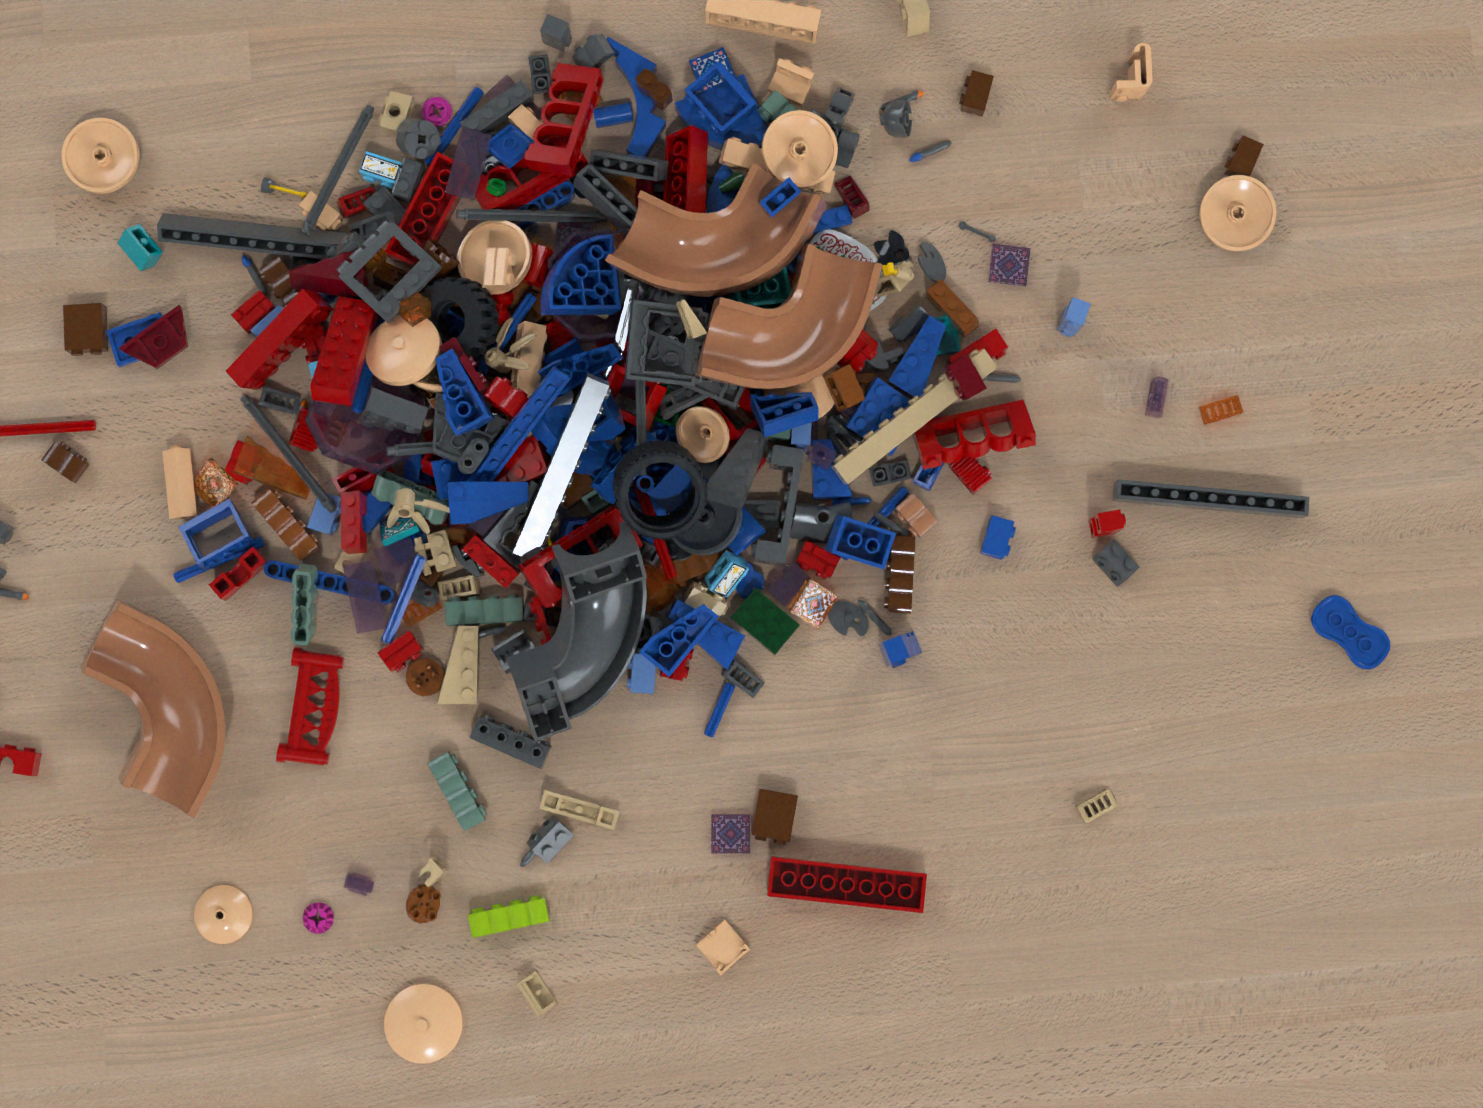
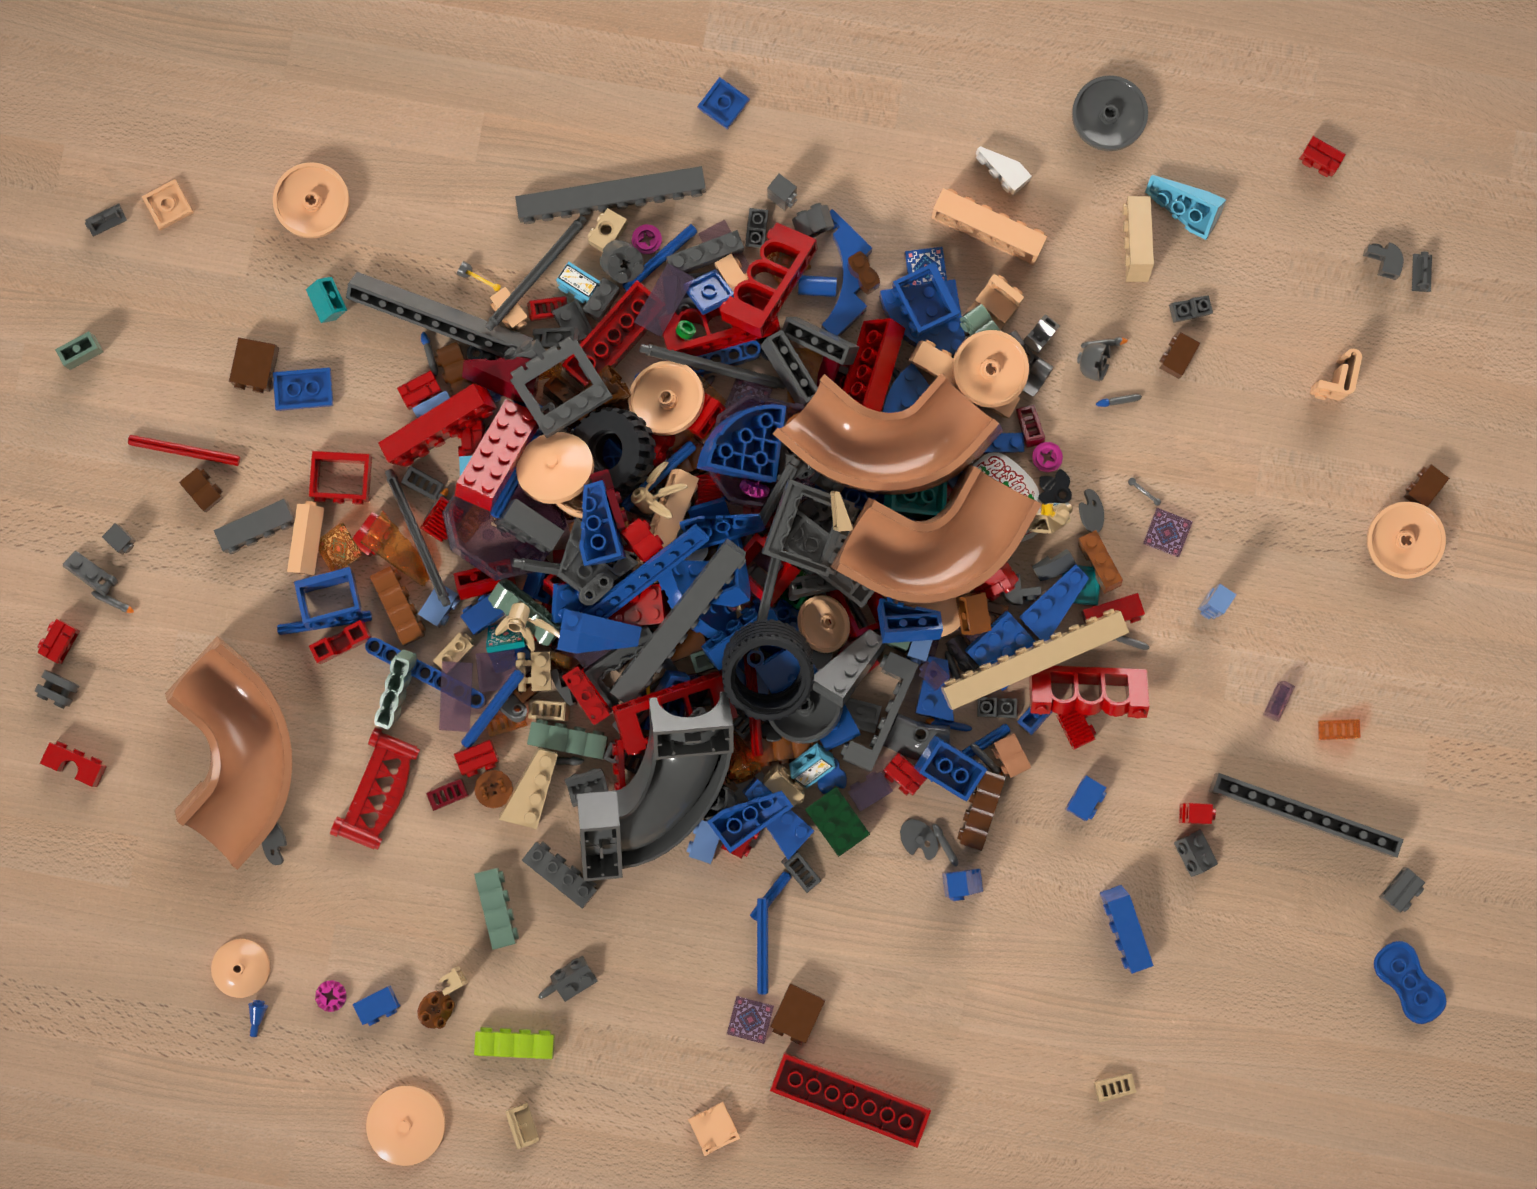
camera: 20 degrees right, 0 degrees up
dark red wing [119,305,188,369] -> none
red arch [341,491,367,554] -> none
clear purple brick [344,872,374,896] -> none
clear orange brick [399,292,431,327] -> none
light nougat brick [483,248,516,291] -> none
tan slope [539,790,619,830] -> none
dark green cone [718,171,745,195] -> none
blue brick [758,177,801,218] -> none
clear orange tile [788,577,838,629] -> none
dark red brick [944,355,987,401] -> none
none -> dark grey brick [213,499,295,554]
none -> blue cone [248,1000,268,1037]
none -> dark grey piece [262,823,287,865]
none -> red window [309,451,372,505]
none -> blue brick [353,985,400,1026]
none -> dark red slope [426,778,469,811]
none -> dark grey brick [515,166,706,224]
none -> dark pink gear [739,479,770,498]
none -> blue axle [757,898,768,995]
none -> dark pink gear [1032,442,1063,473]
none -> blue wedge [1100,885,1154,974]
none -> dark grey slope [1169,295,1213,323]
none -> dark grey brick [1379,867,1425,913]

